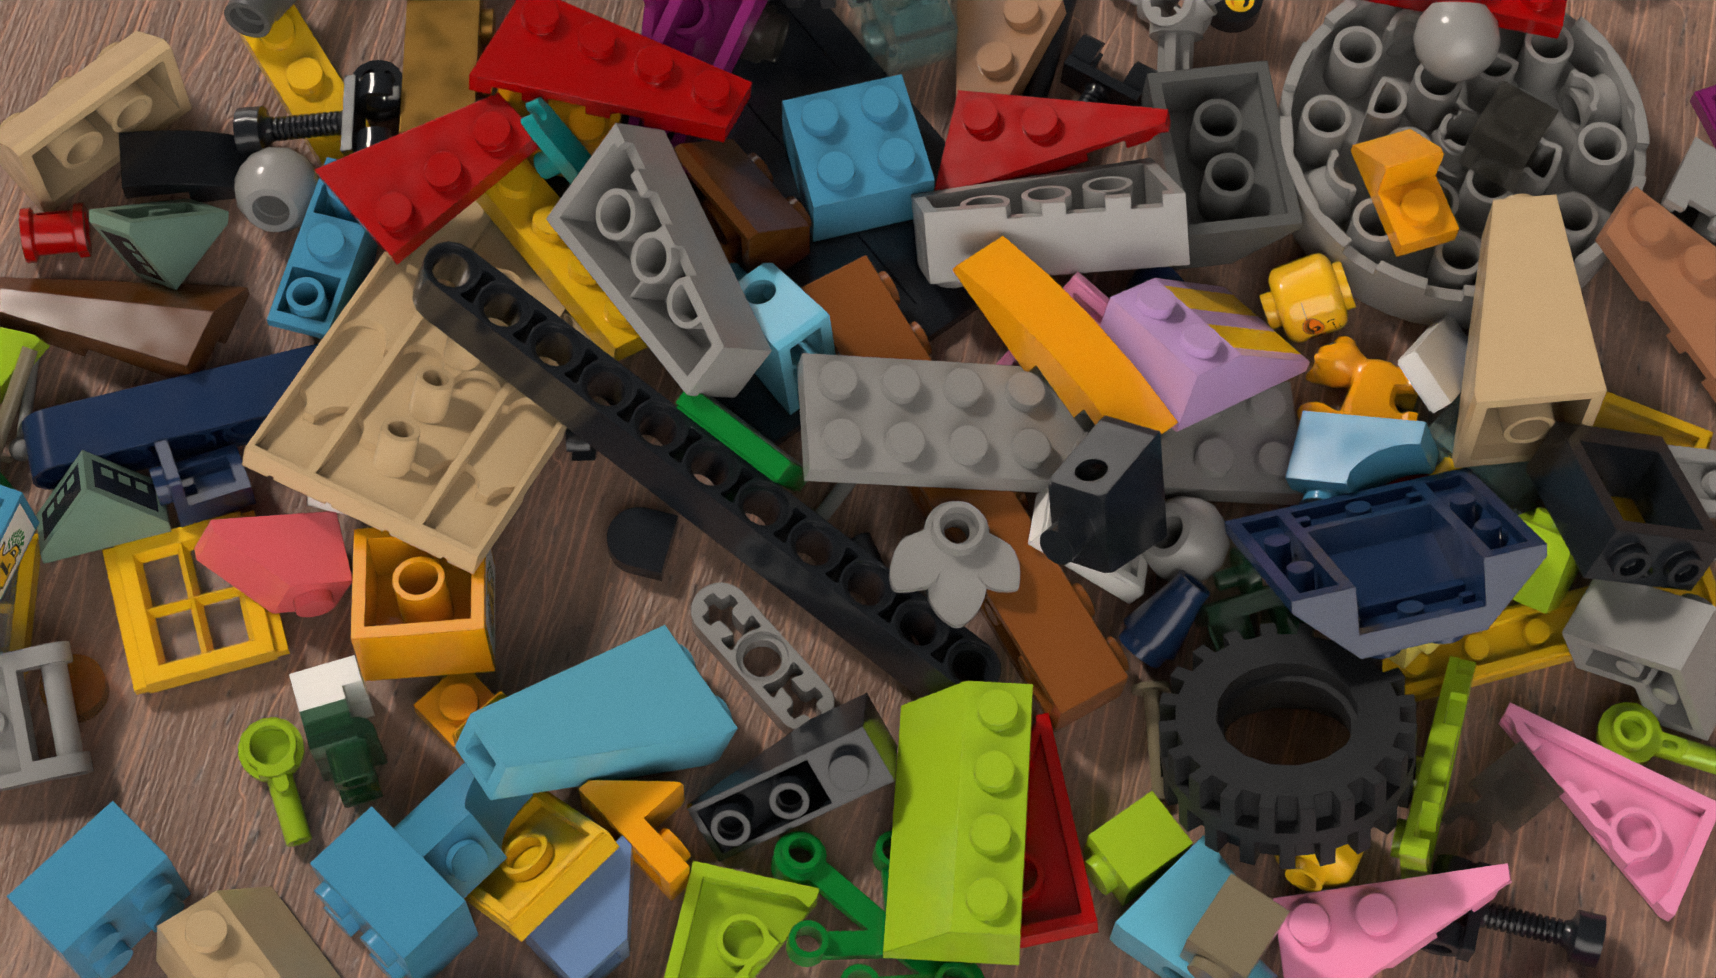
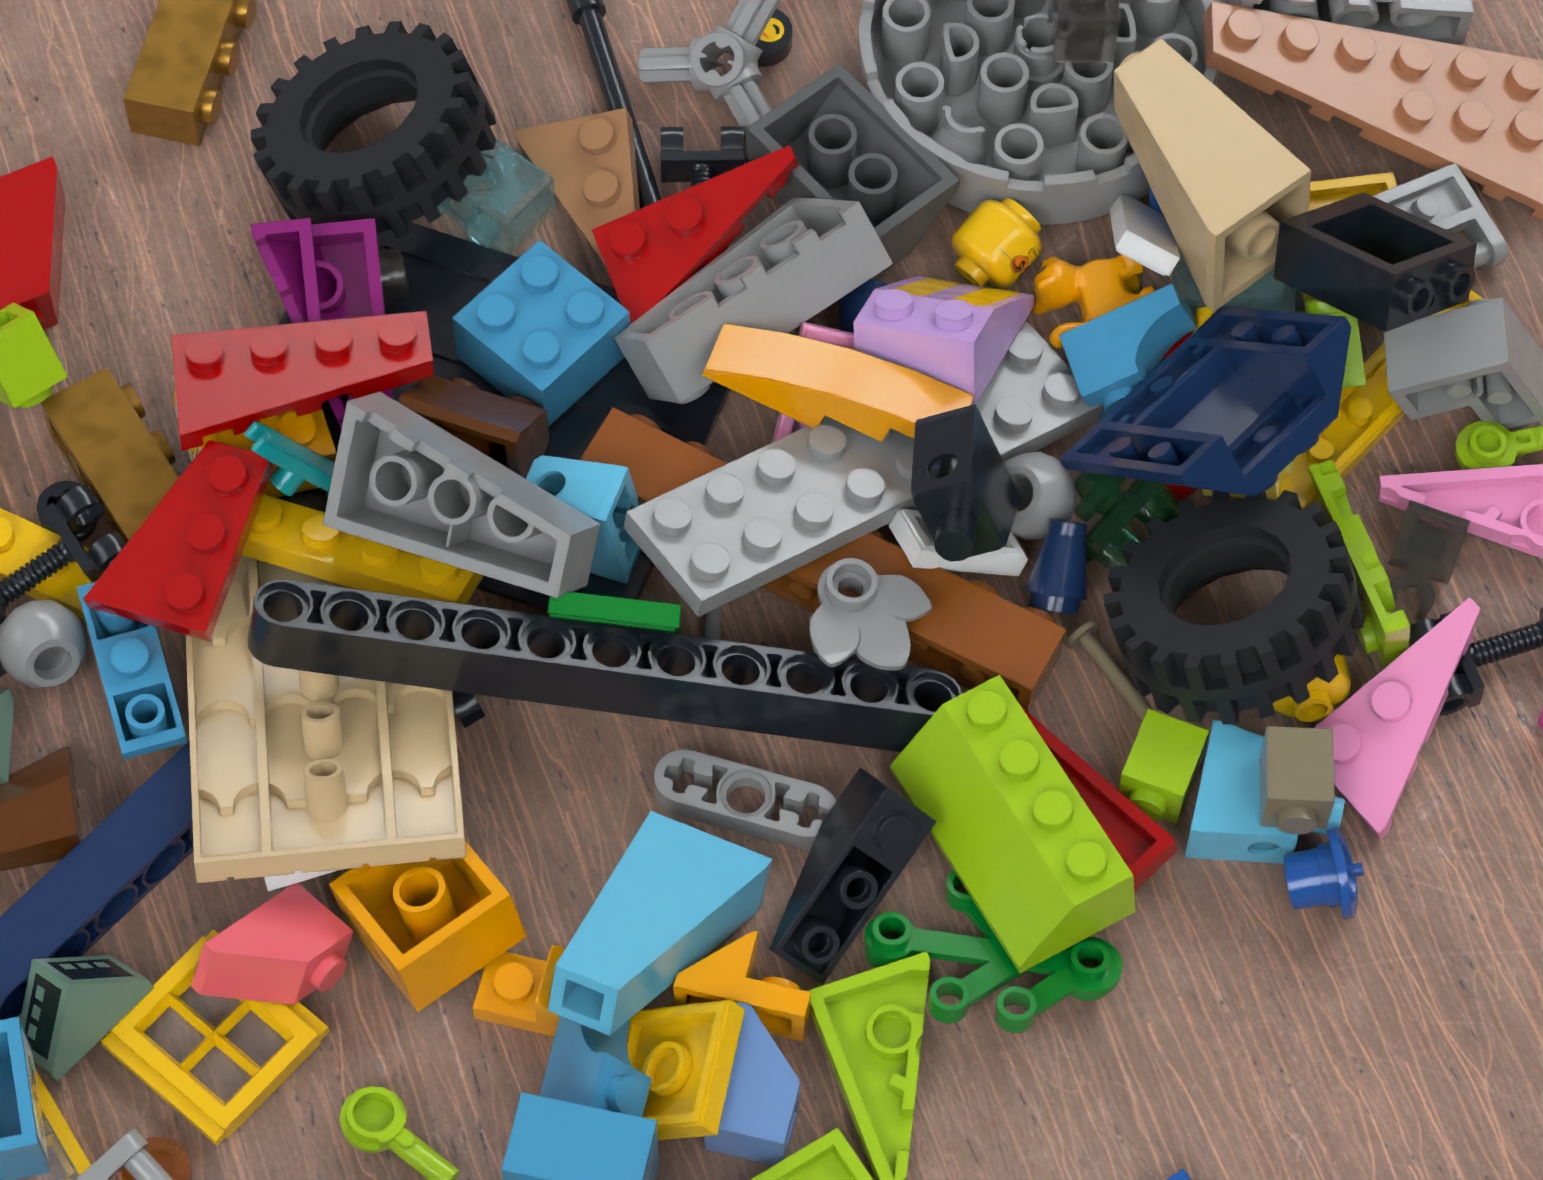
camera: 30 degrees left, 5 degrees down
dark blue bracket [149,439,256,527] -> none
clear green hips [289,655,388,808] -> none
black tile [607,507,679,581] -> none
light orange slope [1351,129,1459,257] -> none

